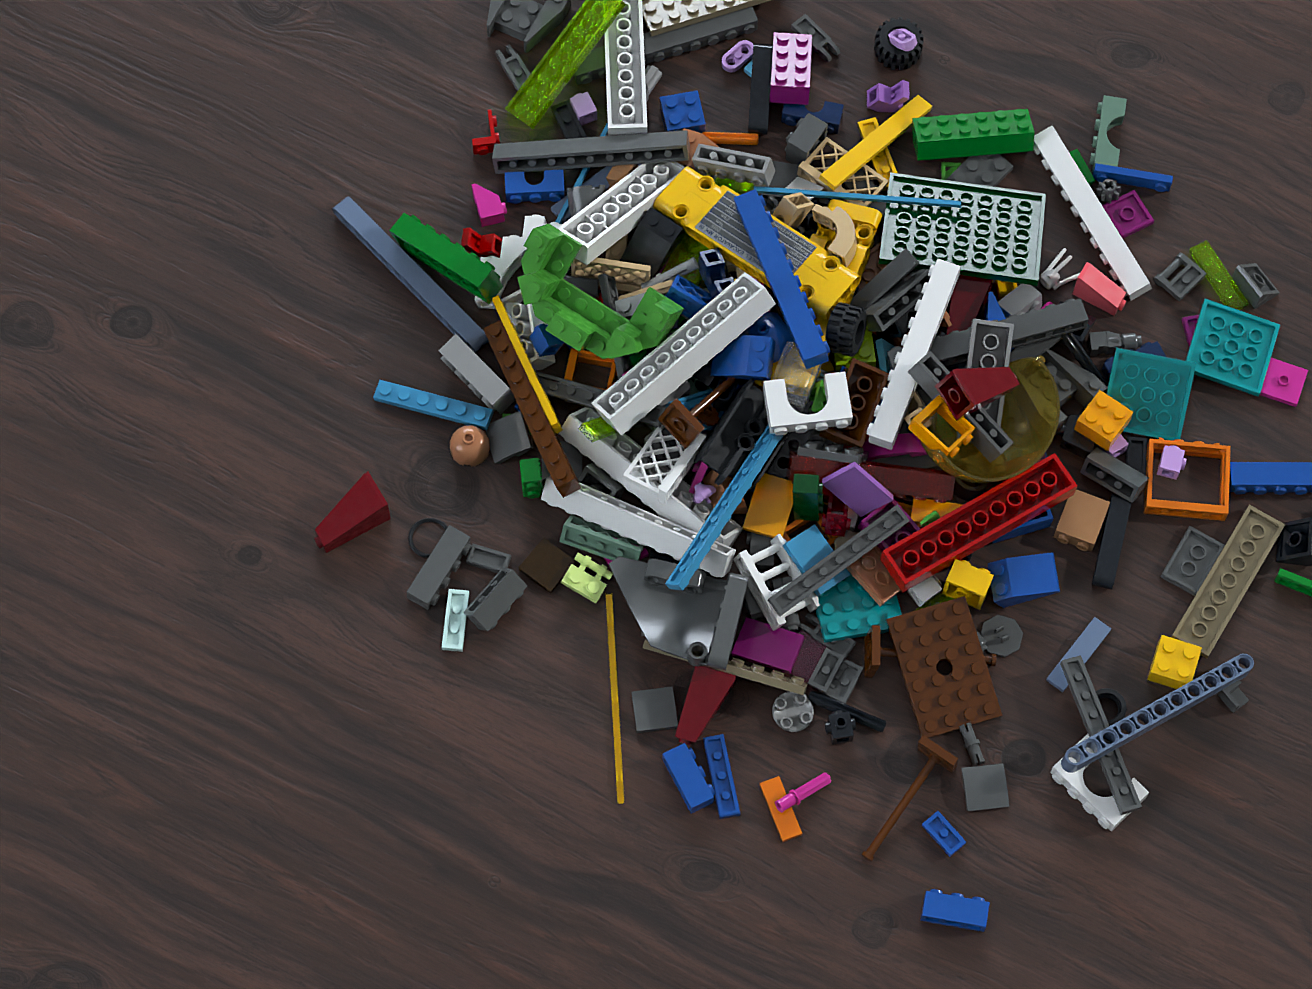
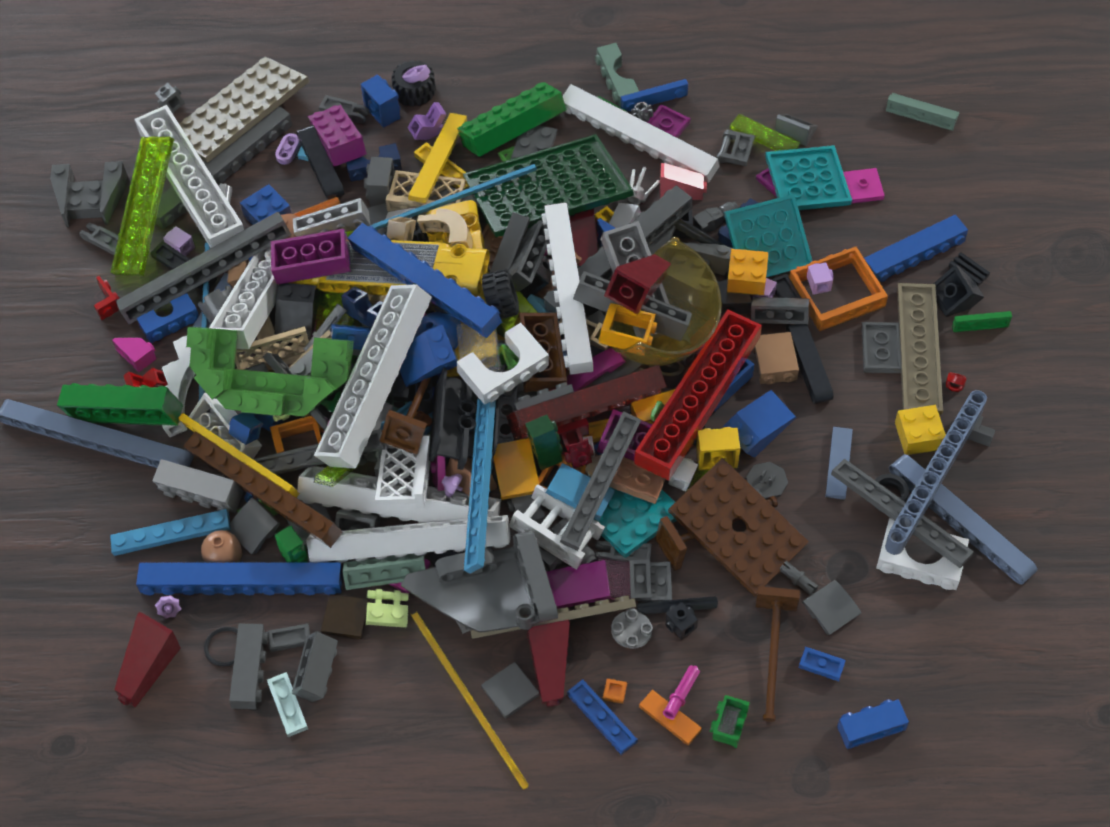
camera: 25 degrees left, 10 degrees down
blue brick [662,743,716,814] -> none
medium lavender tile [822,461,893,517] -> none
none -> blue brick [136,562,343,595]
none -> lavender piece [155,595,181,619]
none -> magenta brick [271,229,351,284]
none -> blue brick [361,74,401,128]
none -> orange tile [603,678,627,704]
none -> green window [710,695,750,748]
none -> sand blue beam [889,454,1037,585]
none -> red tile [945,372,967,392]

